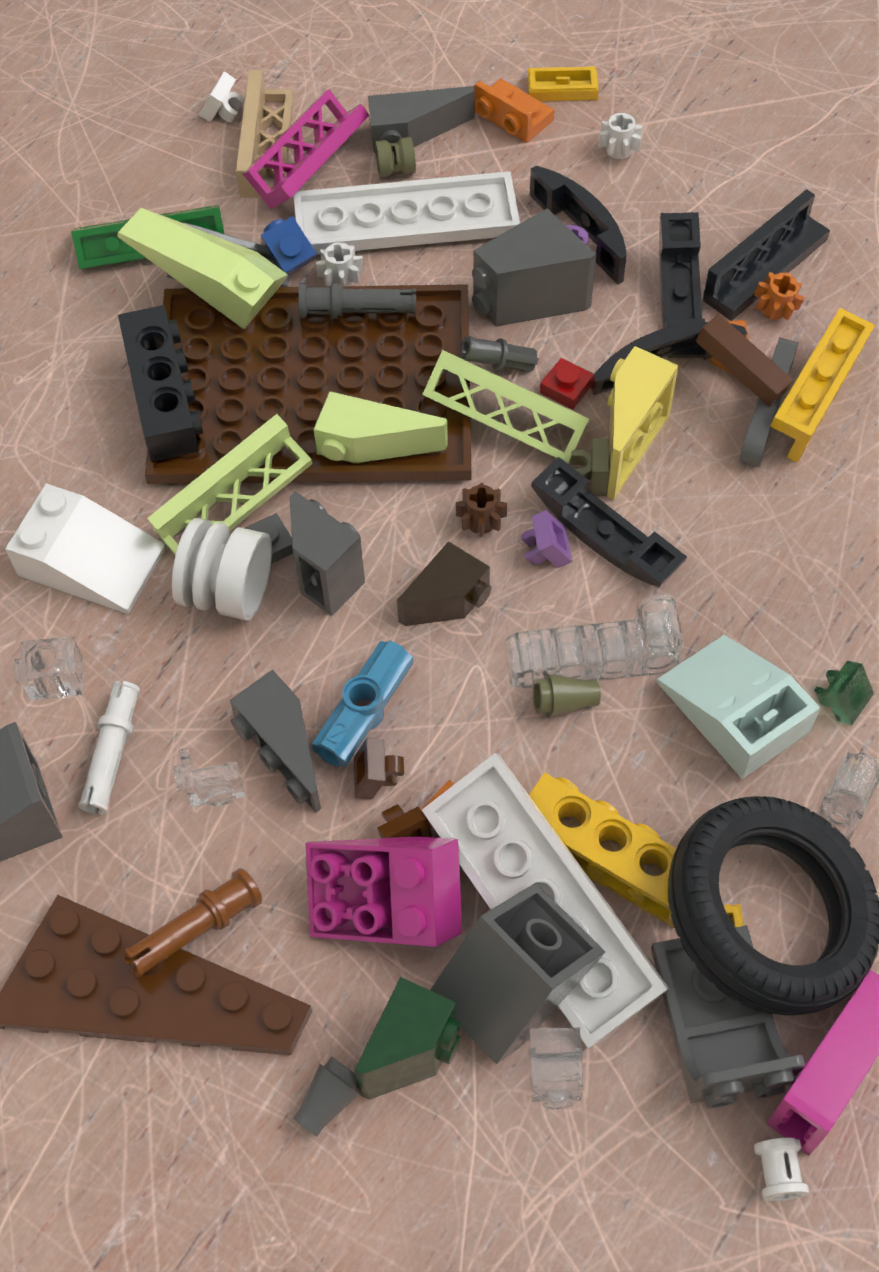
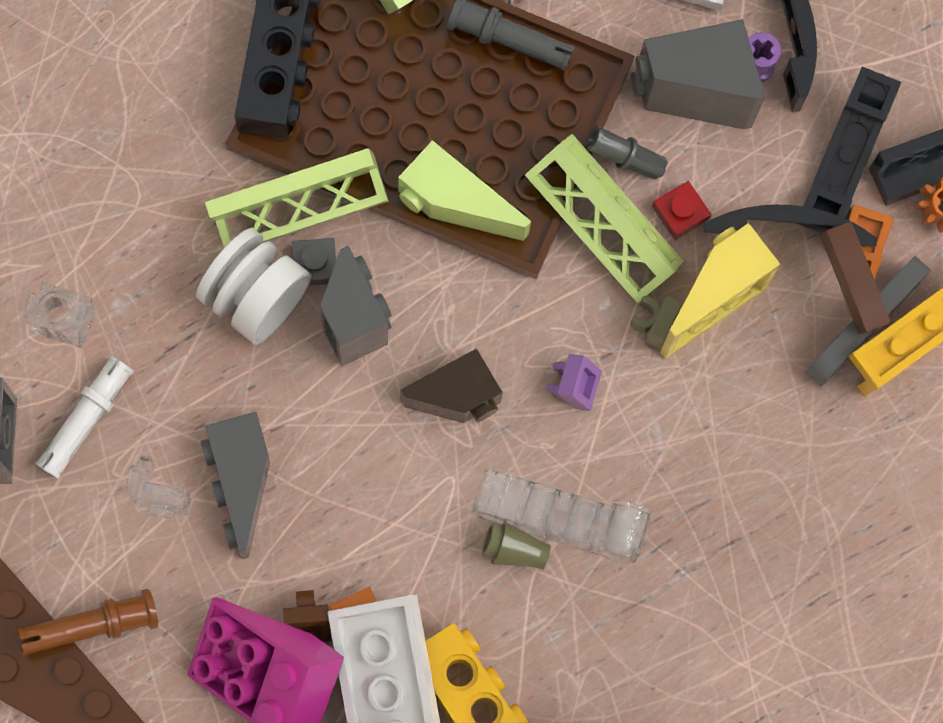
camera: 15 degrees right, 15 degrees up
white slope [5,483,166,614] -> none
dark azure piece [312,640,414,768] -> none
reddish brown tile [354,738,404,799] -> none
reddish brown gear [456,483,507,537] -> none
black slope [531,456,687,588] -> none
light aqua slope [656,635,821,779] -> none
clear green tile [814,660,874,725] -> none

